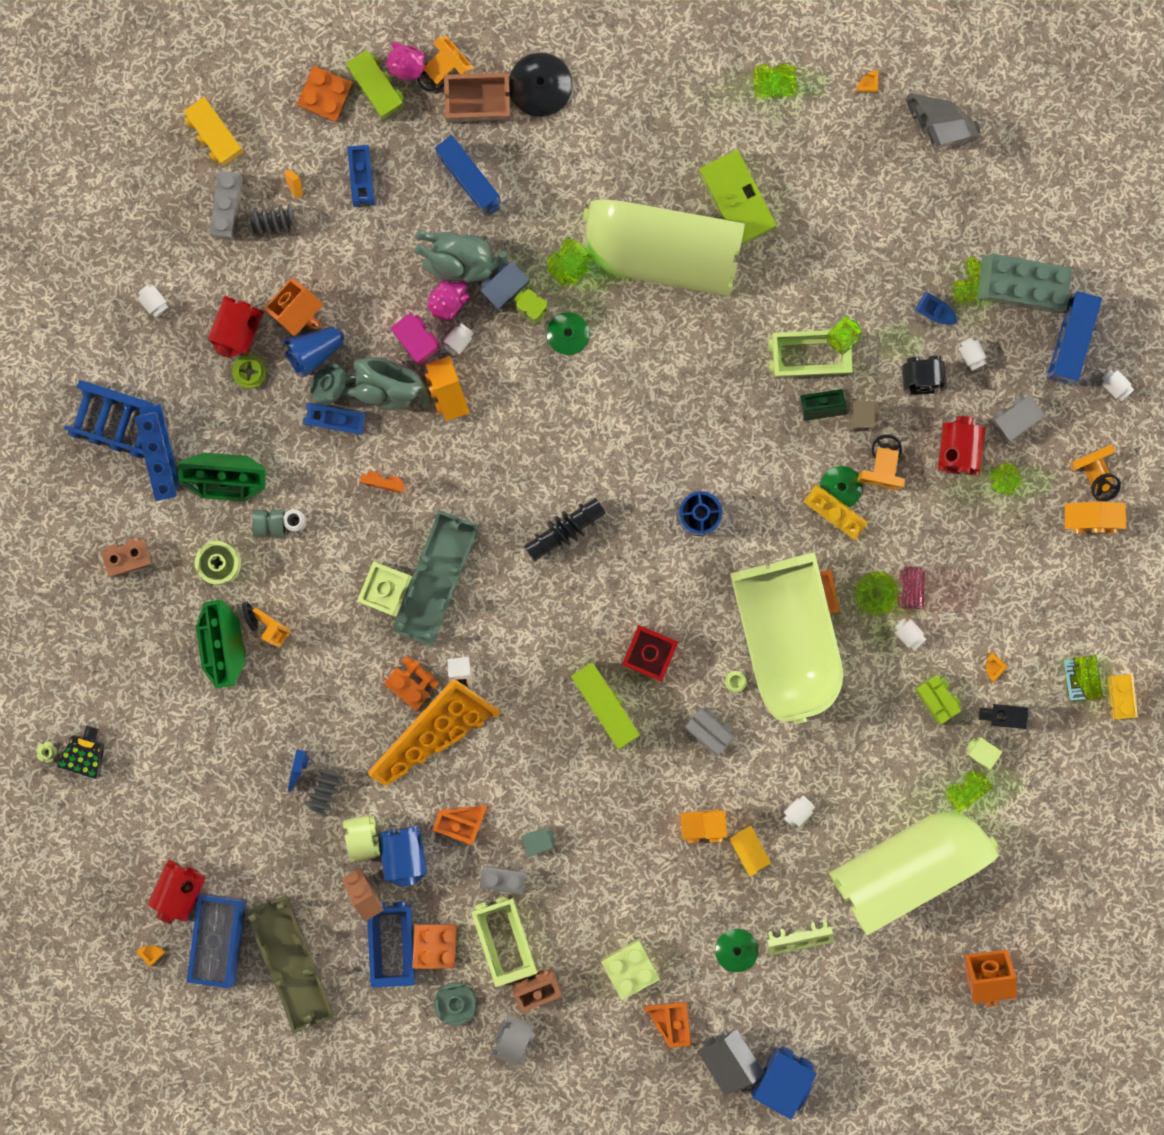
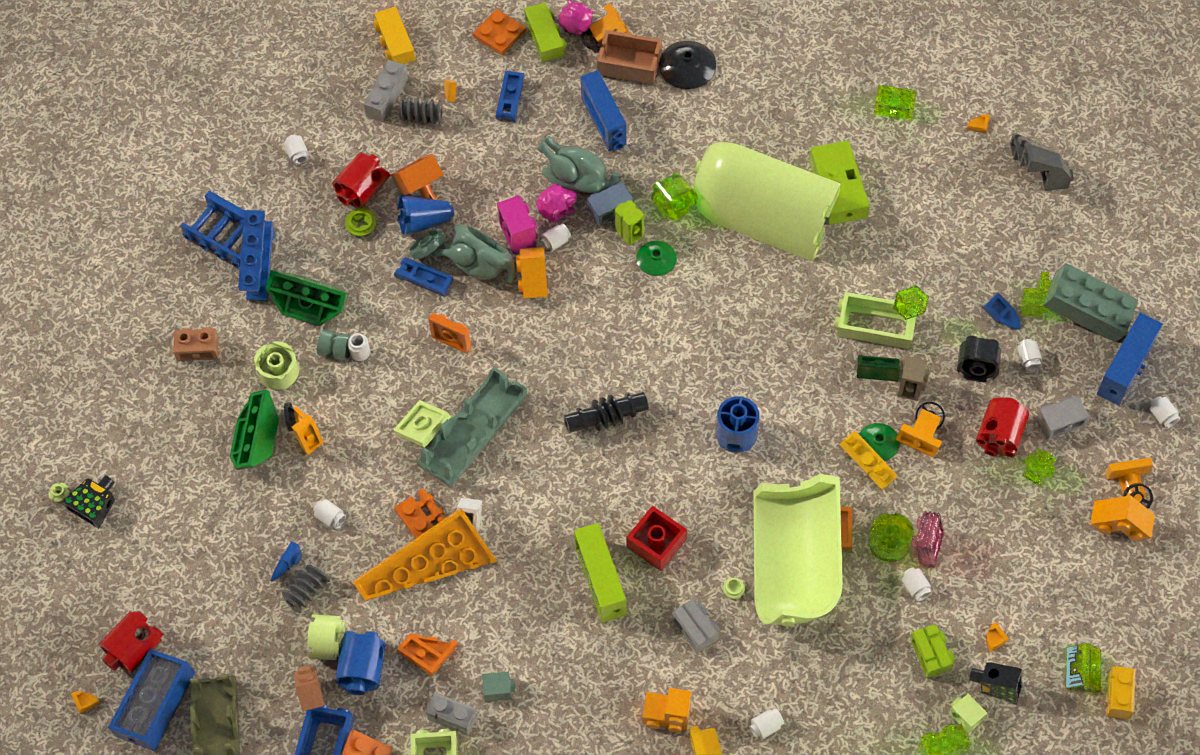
camera: 15 degrees right, 25 degrees down
none -> white brick [313,499,346,529]

